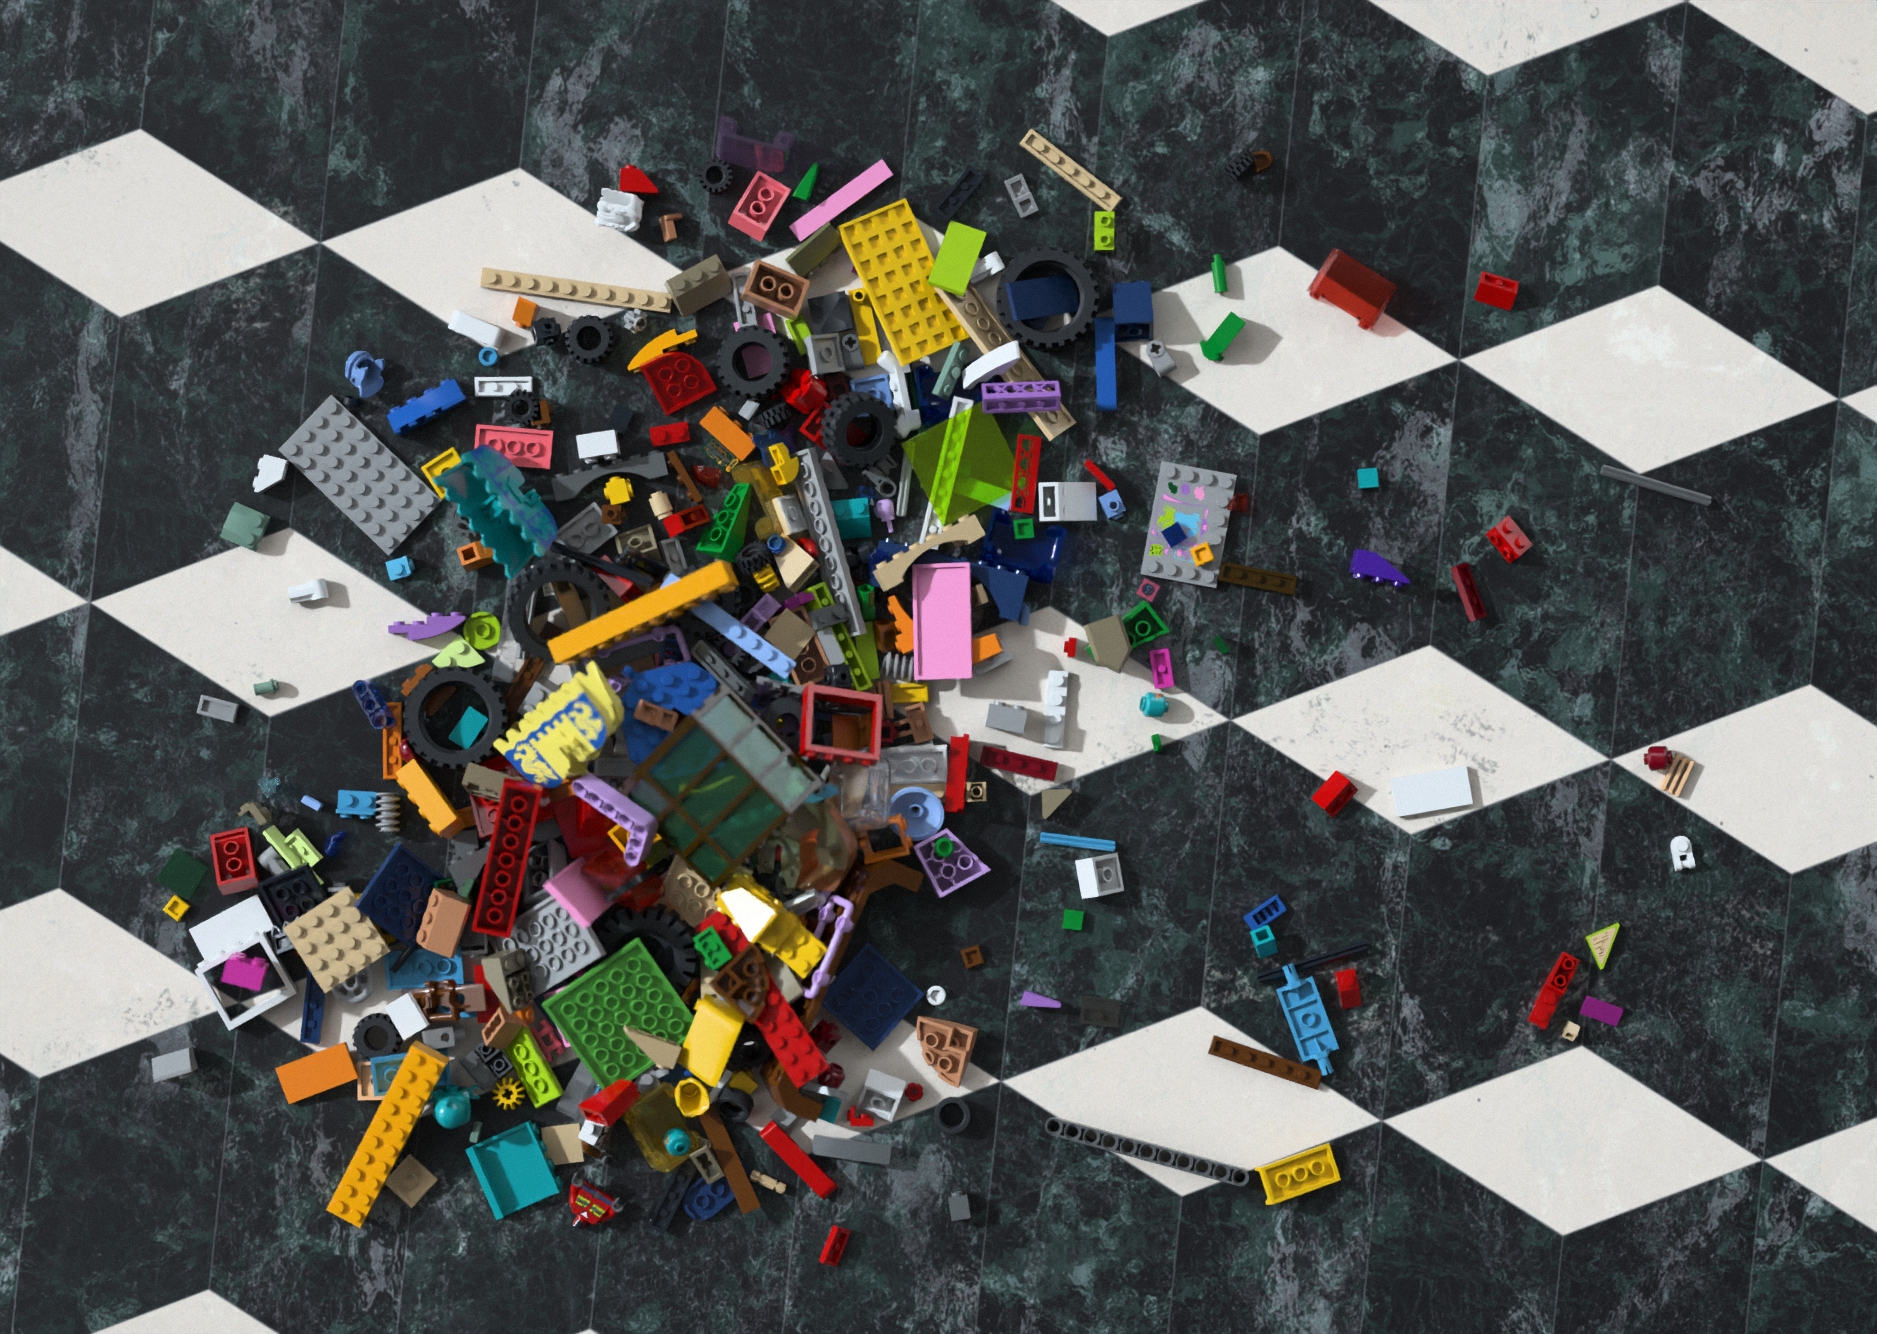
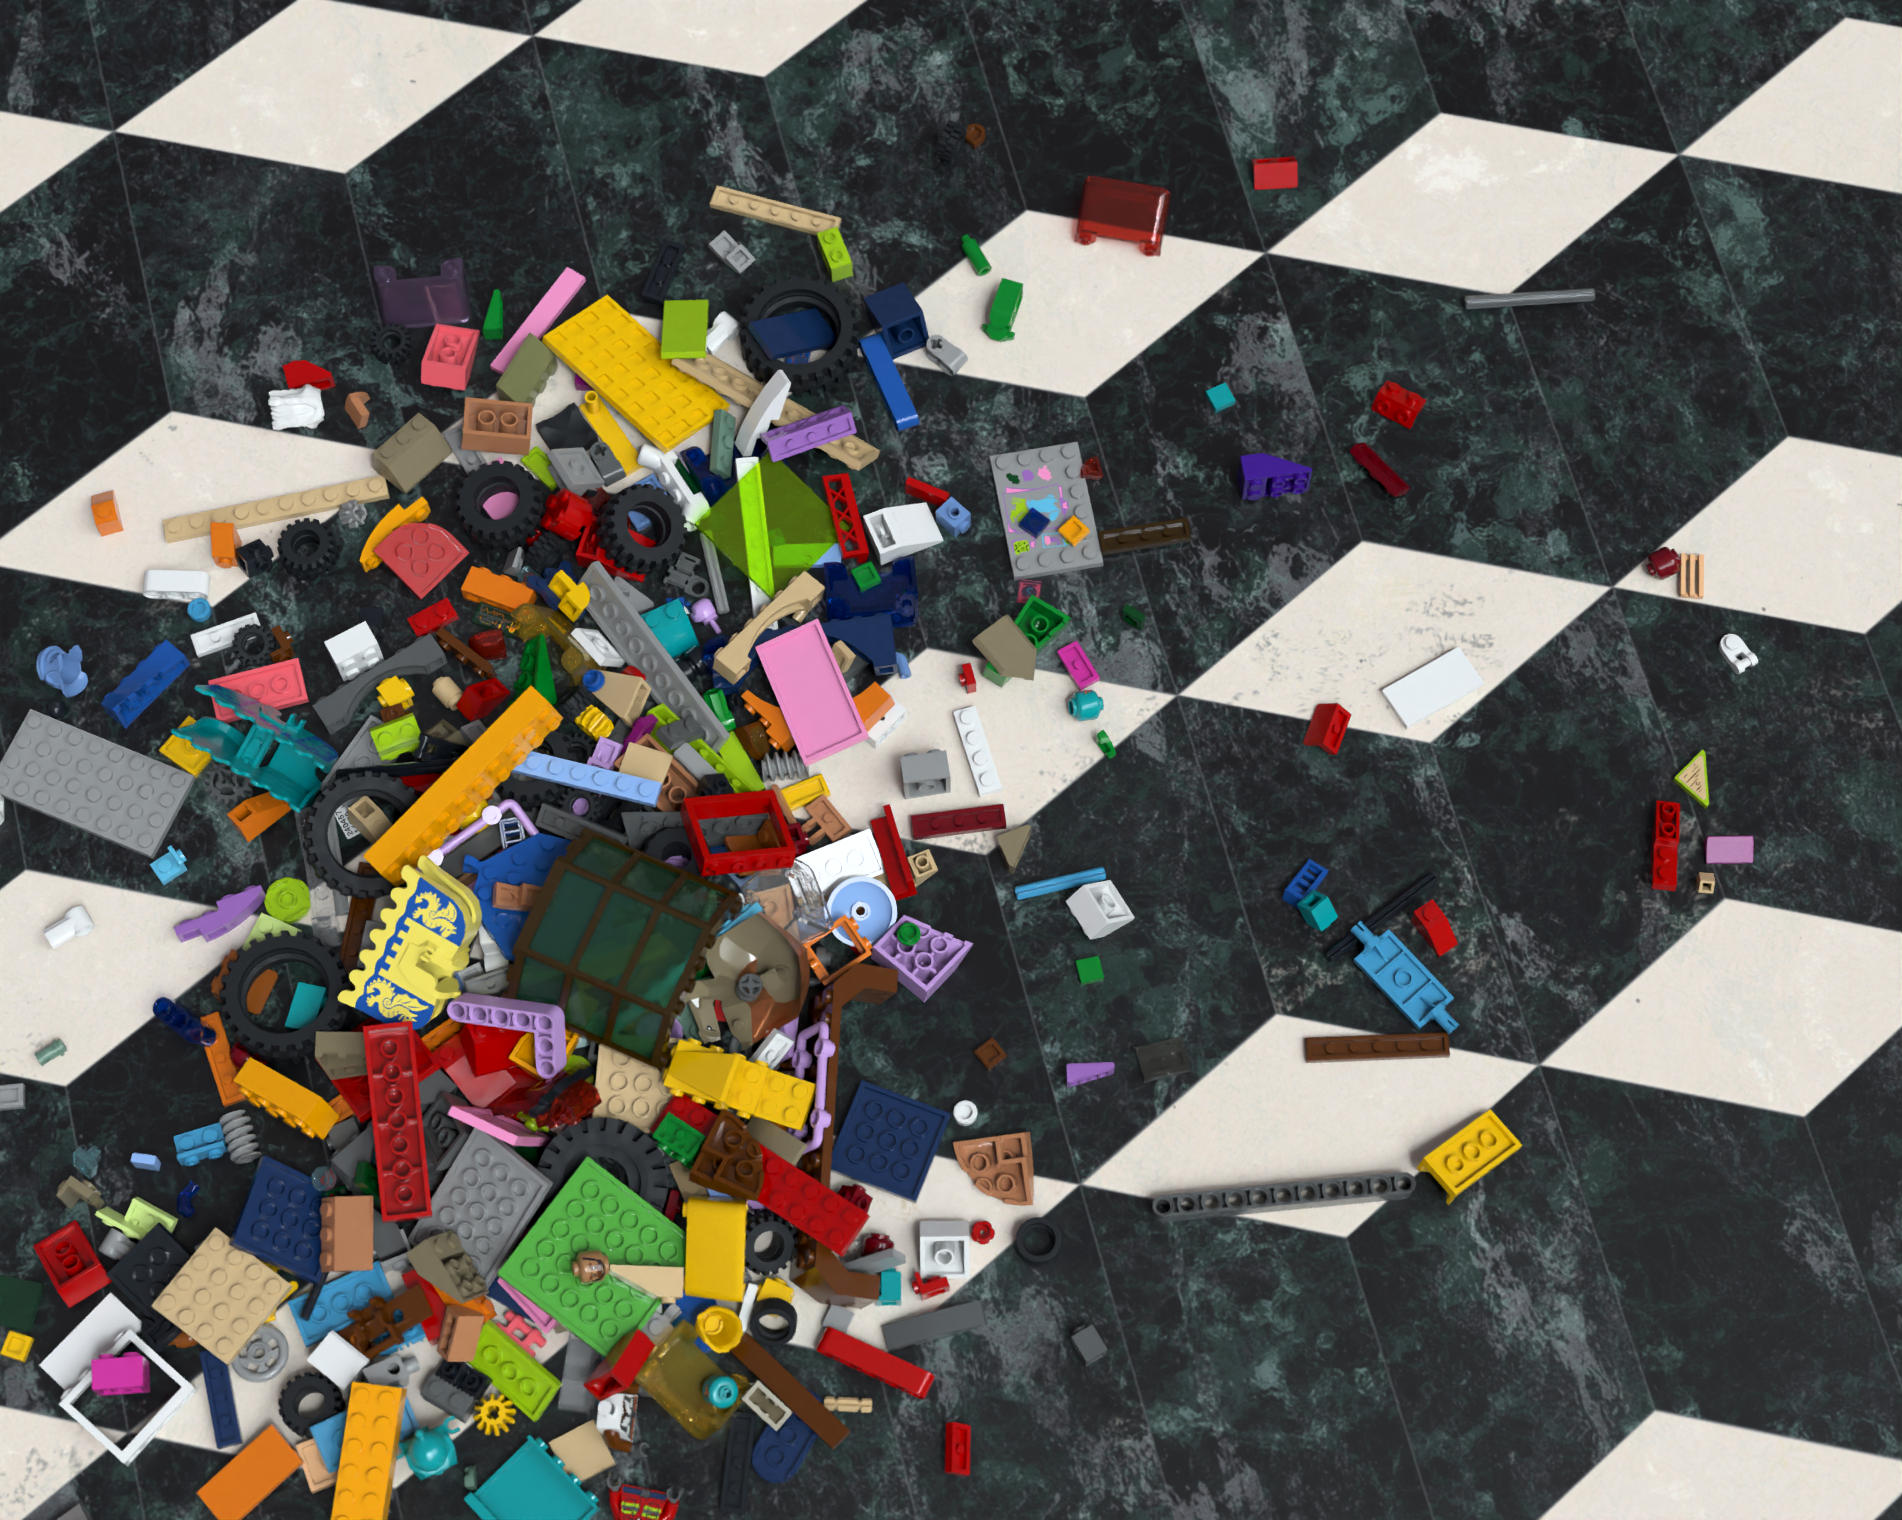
camera: 20 degrees left, 20 degrees down
none -> orange slope [91,490,124,537]
none -> clear light blue tile [312,1166,336,1191]
none -> lime bracket [369,713,421,761]
none -> medium nougat head [572,1250,609,1284]
none -> dark grey wheel [736,973,763,1002]

